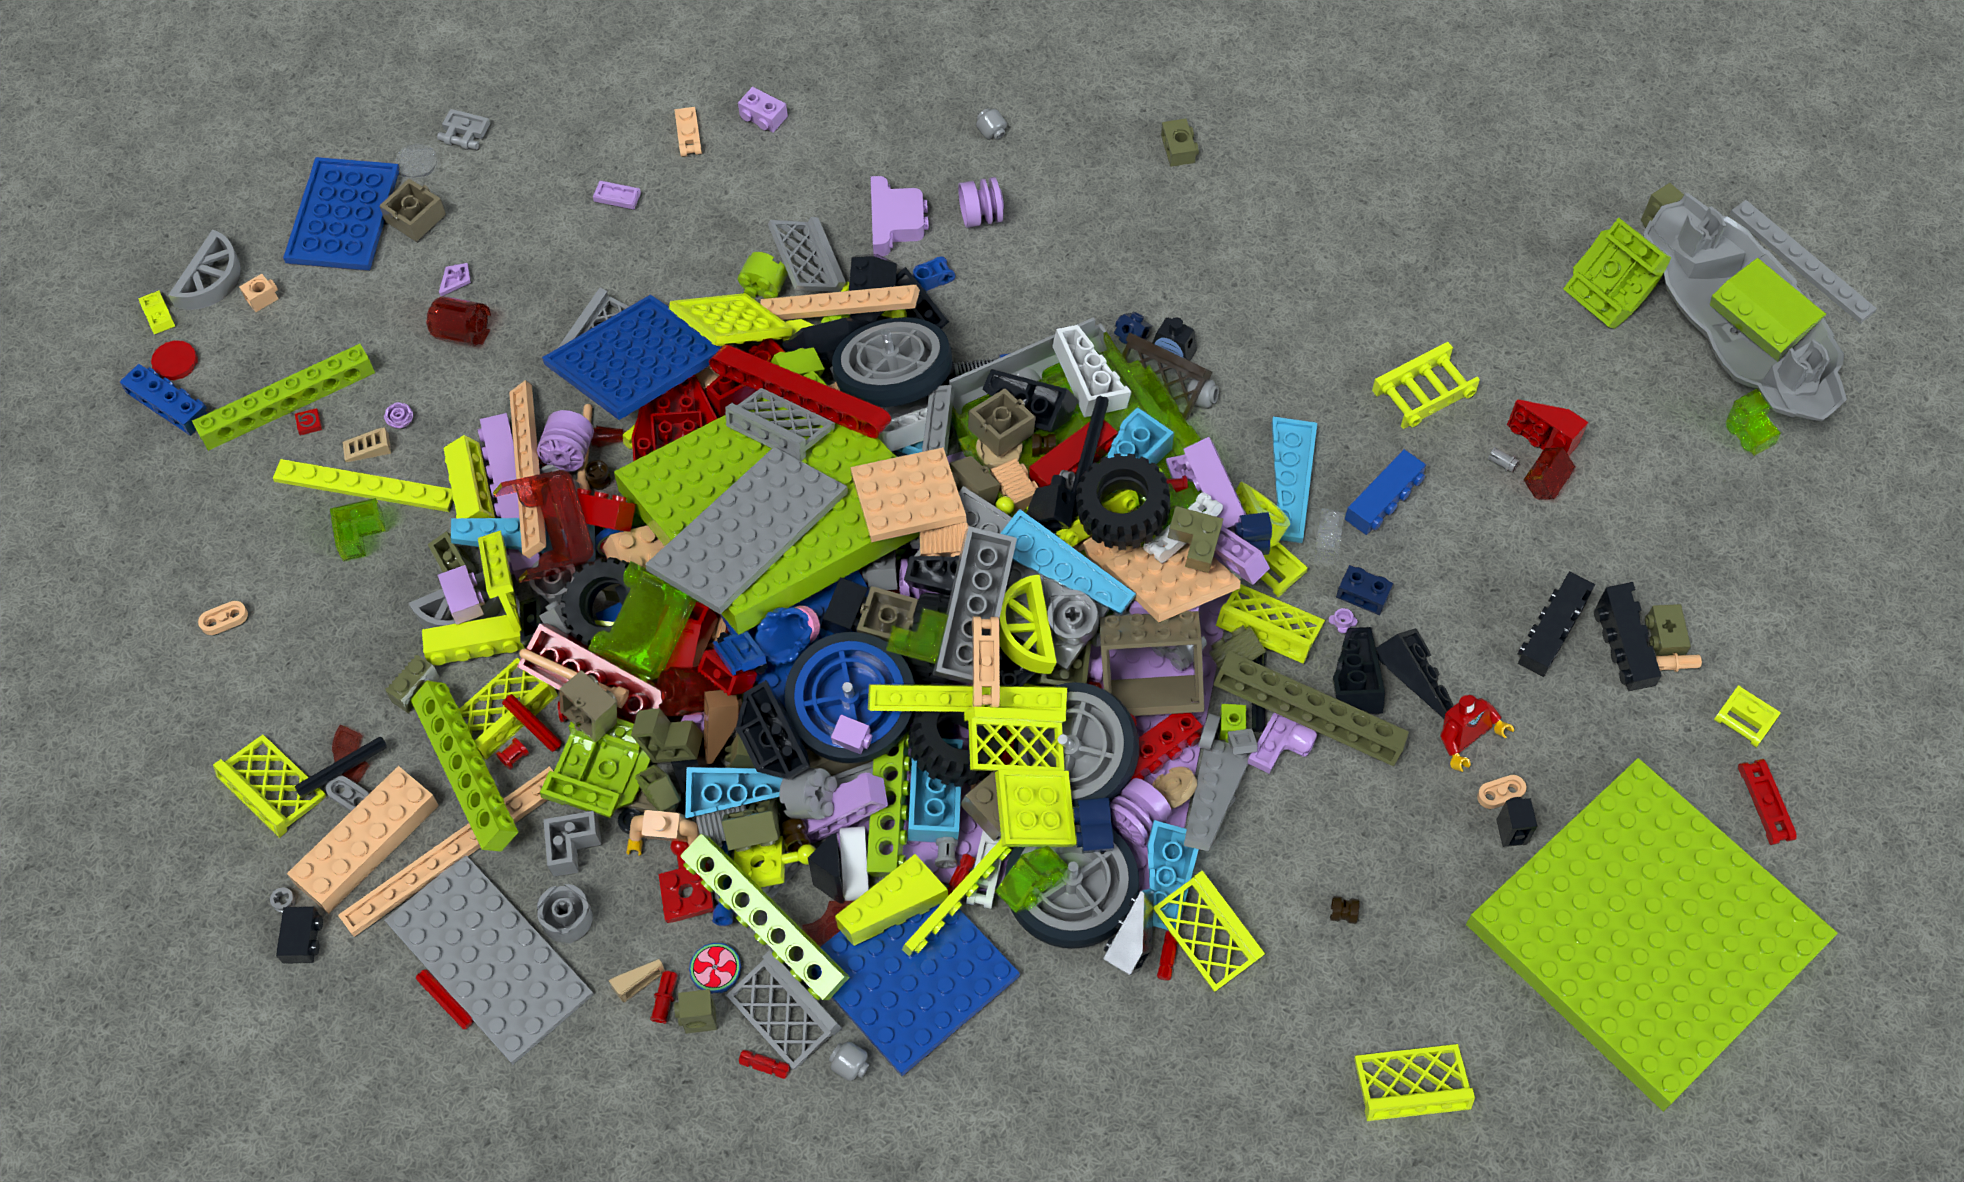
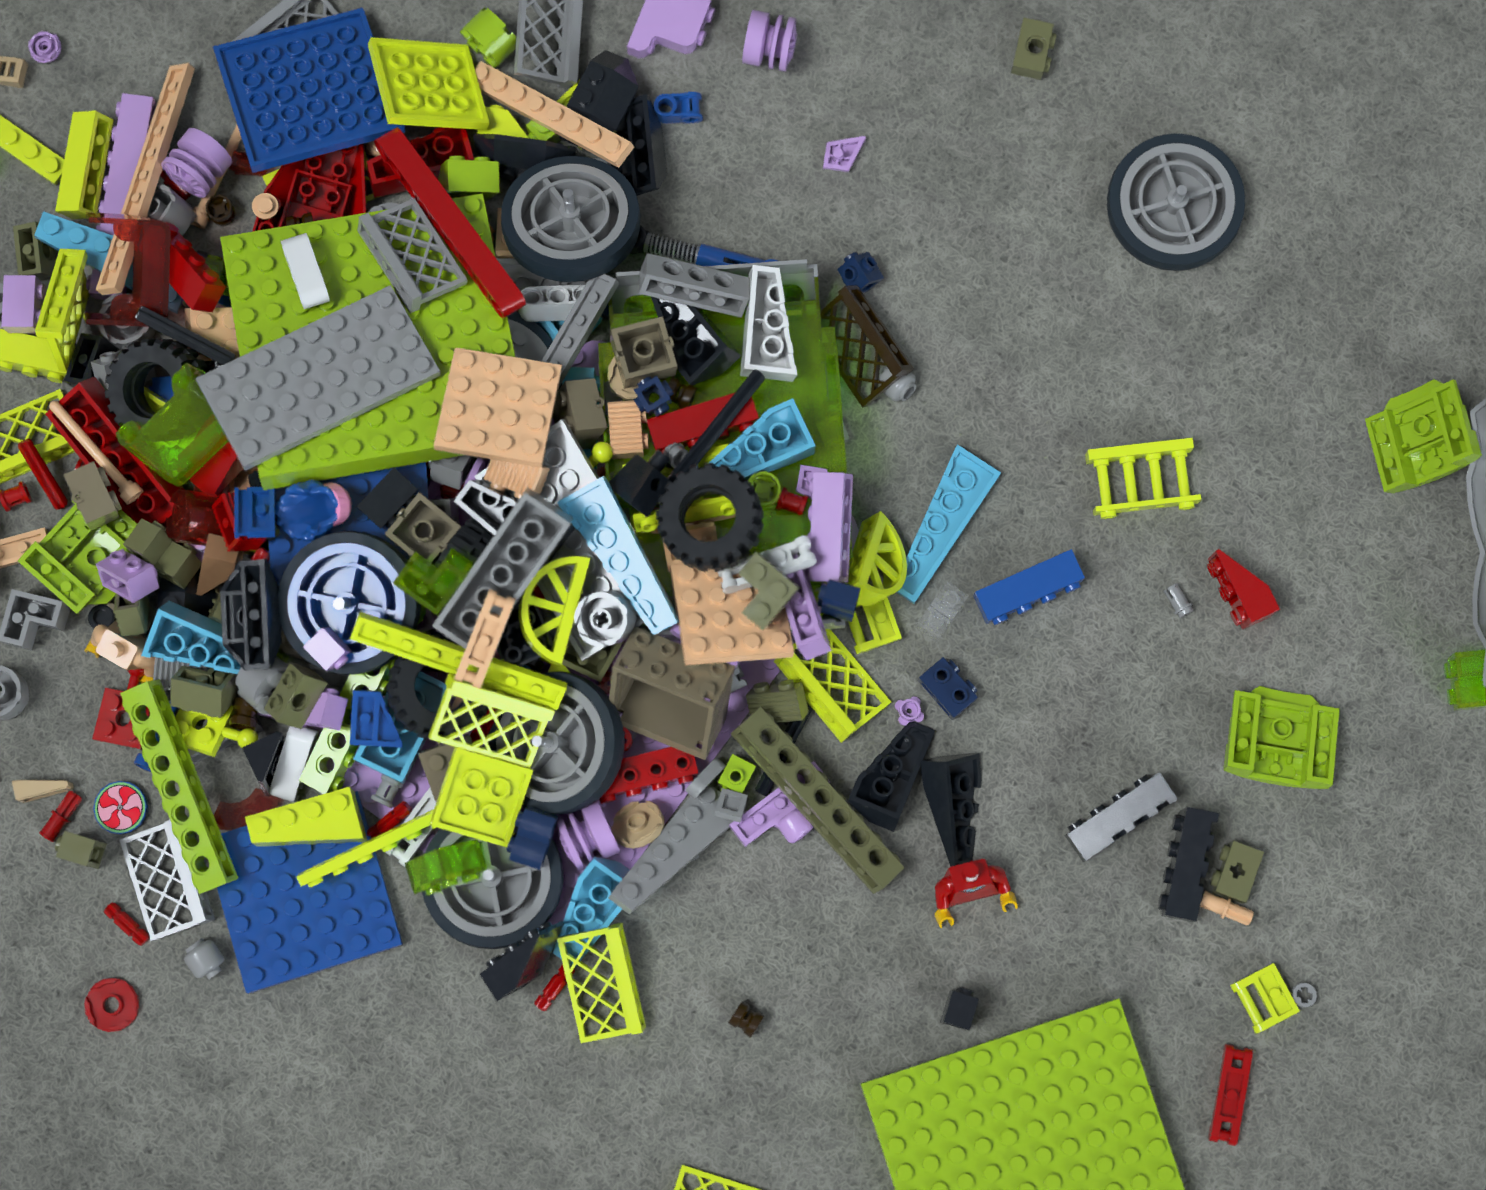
camera: 25 degrees right, 20 degrees up
black torso [1152,317,1197,361] -> none
light nougat plate [1477,775,1526,809] -> none
clear red brick [1523,447,1576,500] -> none
none -> red tile [84,978,139,1032]
none -> lavender brick [96,549,159,603]
none -> black axle [135,306,235,365]
none -> light nougat plate [252,193,279,220]
none -> olive brick [264,663,328,729]
none -> white beam [281,233,330,309]
none -> blue wing [349,690,402,748]
none -> dark blue brick [633,376,674,417]
none -> light grey brick [639,253,749,317]
none -> lavender piece [823,136,865,172]
none -> light grey wheel [1107,134,1245,271]
none -> lime slope [1223,686,1339,789]
none -> light grey bush [1291,983,1317,1007]

